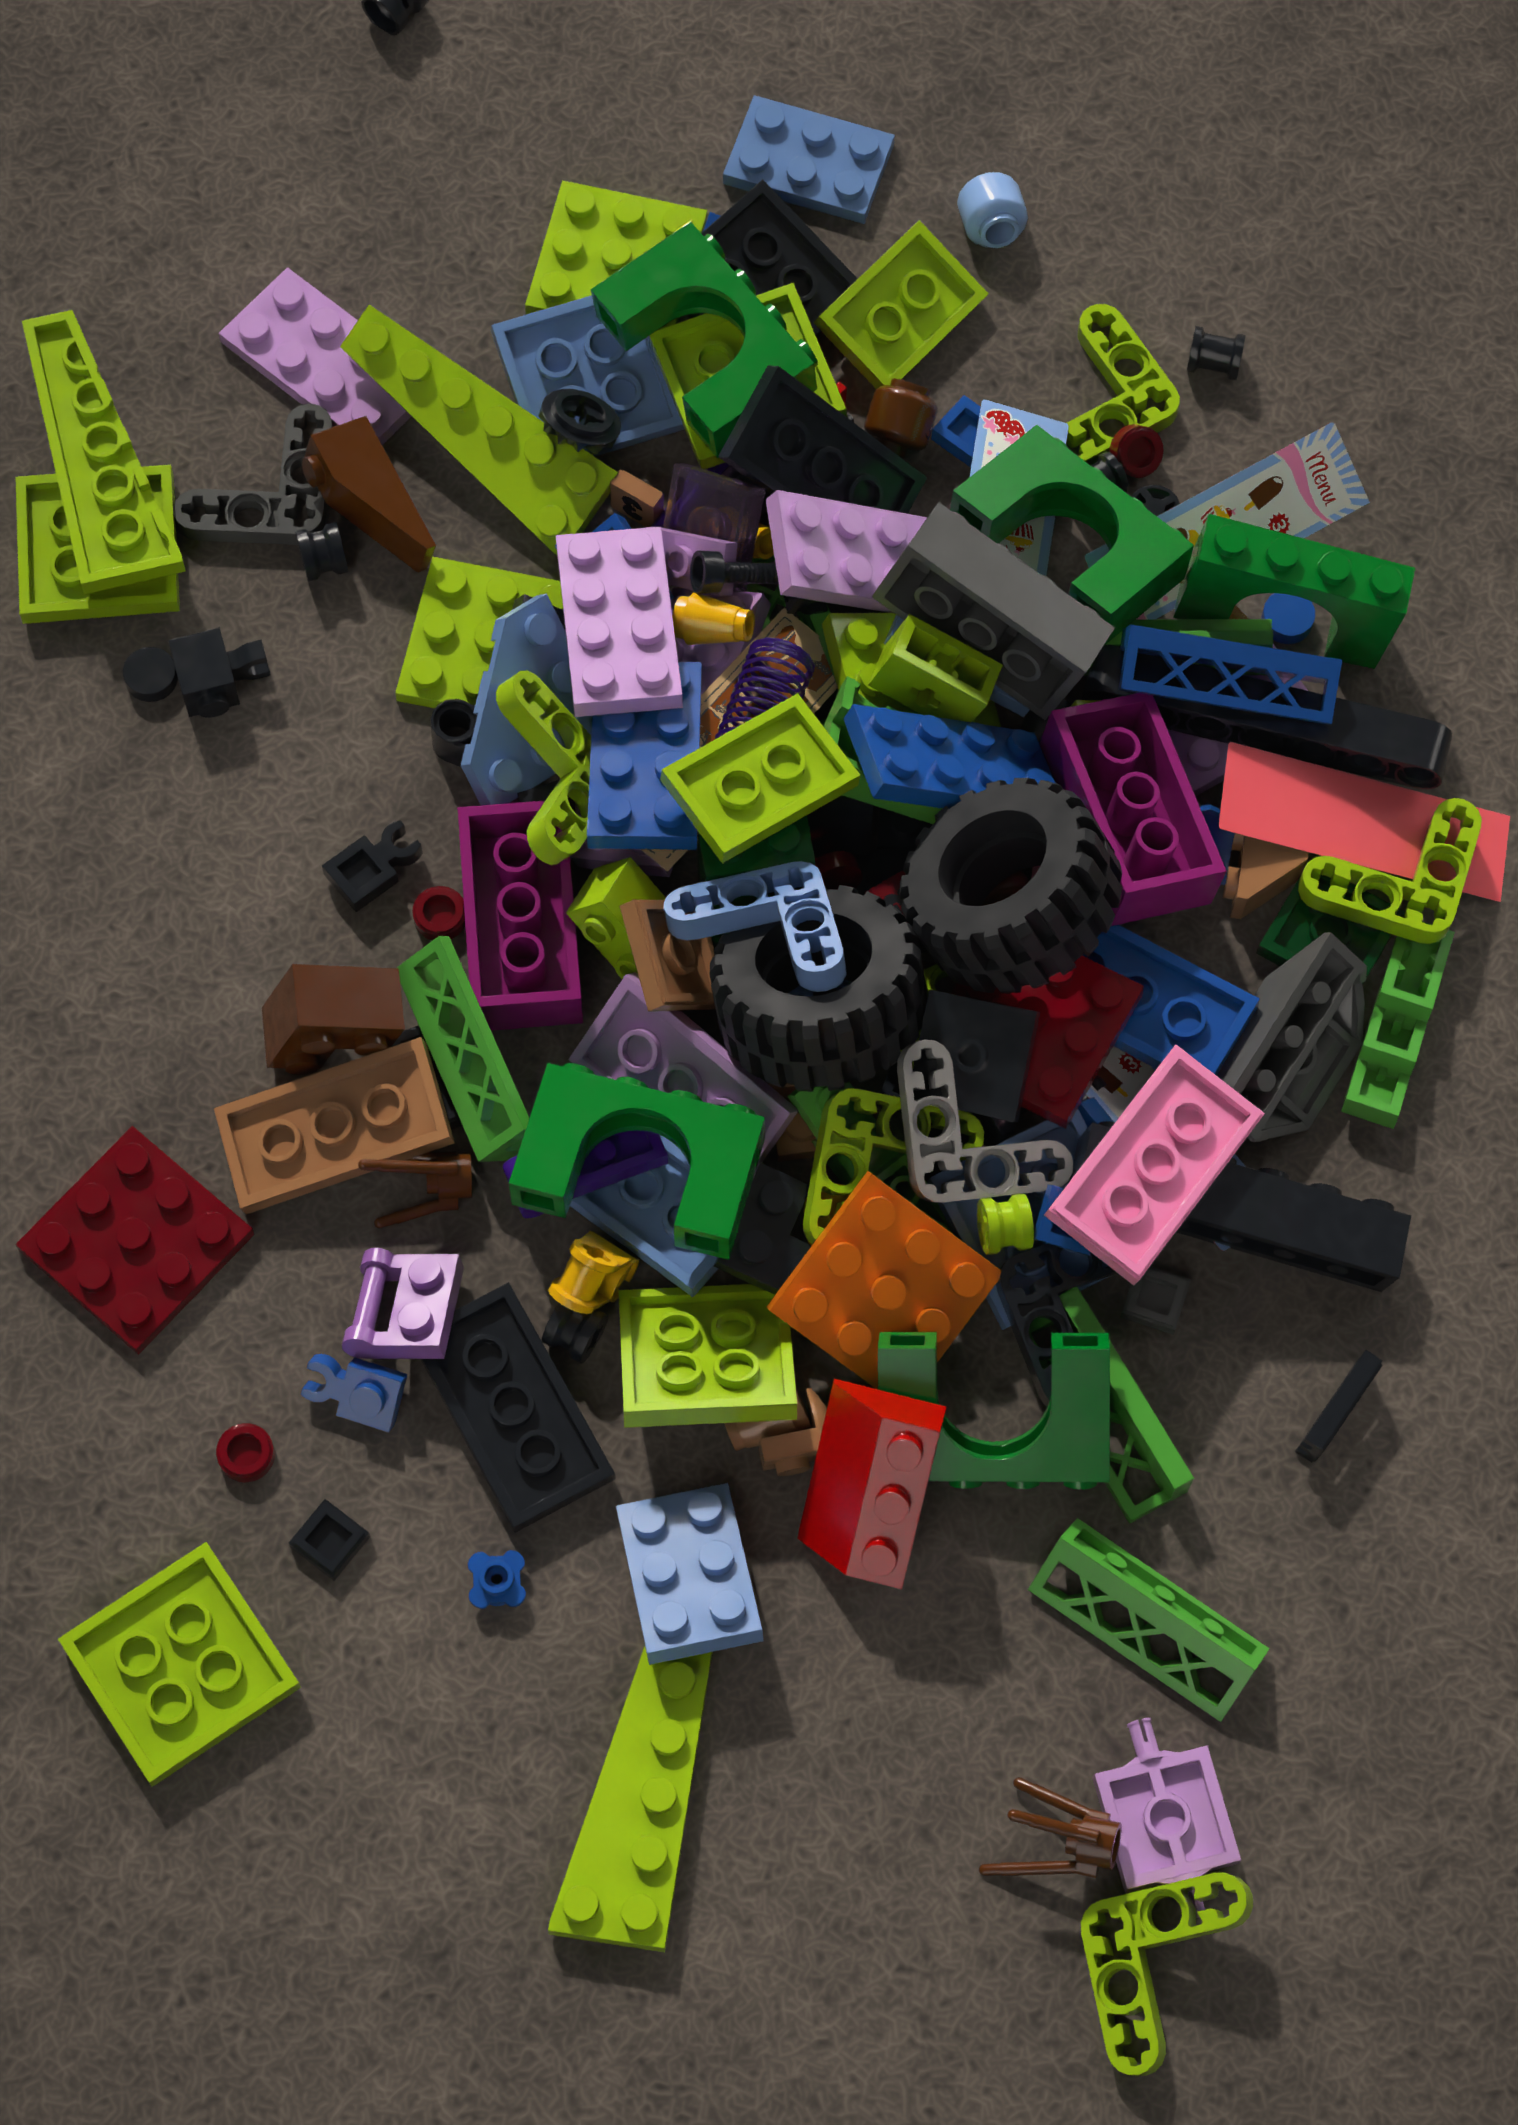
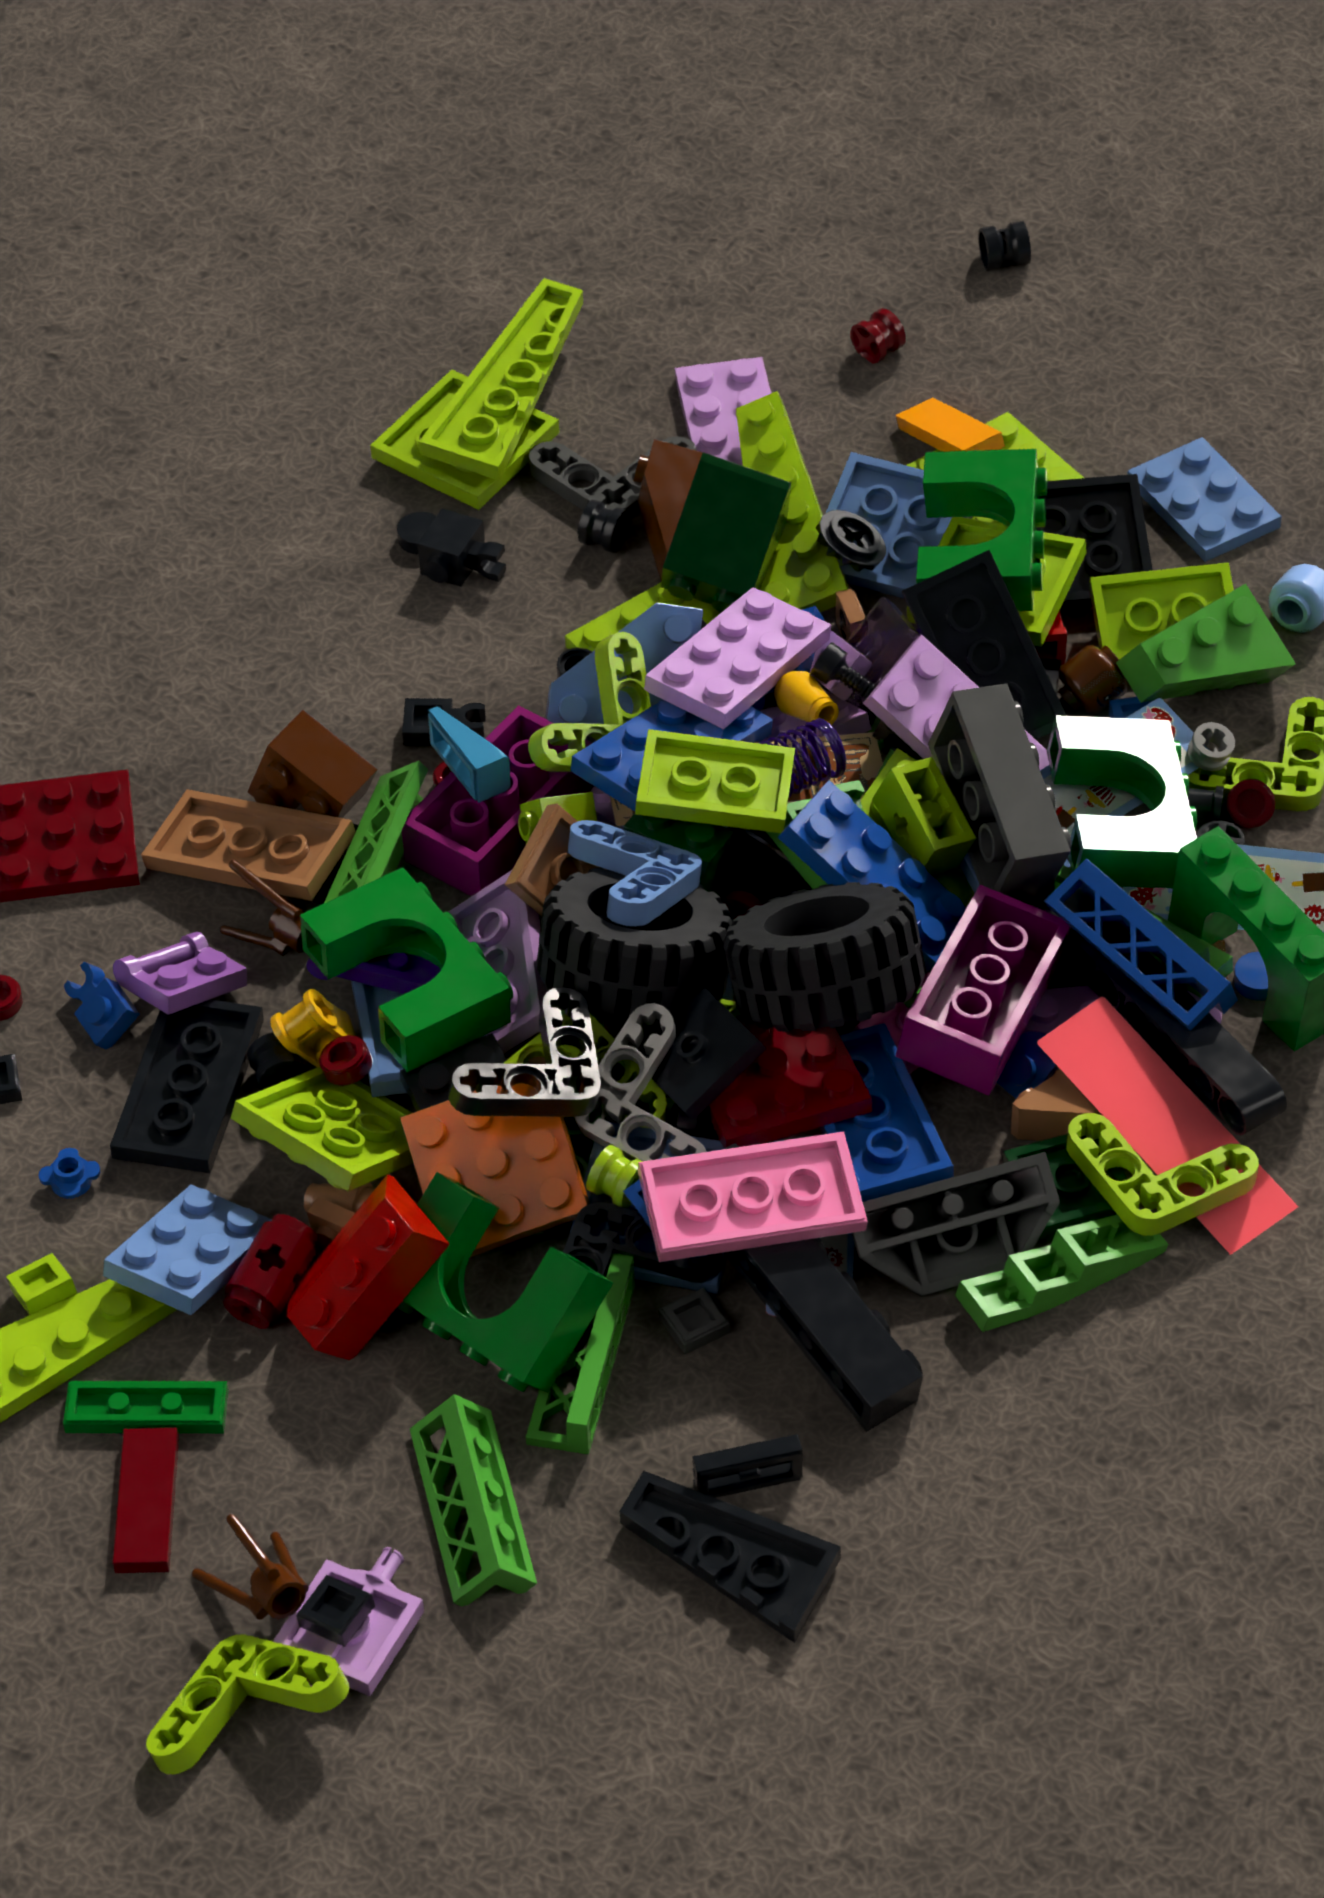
camera: 45 degrees right, 20 degrees down
none -> lime plate [6,1253,78,1315]
none -> green tile [63,1381,229,1434]
none -> dark red tile [113,1427,179,1573]
none -> dark red piece [223,1214,319,1329]
none -> black tile [296,1575,375,1647]
none -> dark red tile [319,1035,373,1086]
none -> dark azure slope [428,706,511,803]
none -> black beam [448,987,601,1117]
none -> black wing [619,1470,841,1643]
none -> dark green slope [661,452,791,613]
none -> dark red wheel [850,308,906,364]
none -> light orange tile [895,397,1005,452]
none -> bright green wedge [1116,584,1296,703]
none -> light grey bush [1187,722,1235,771]

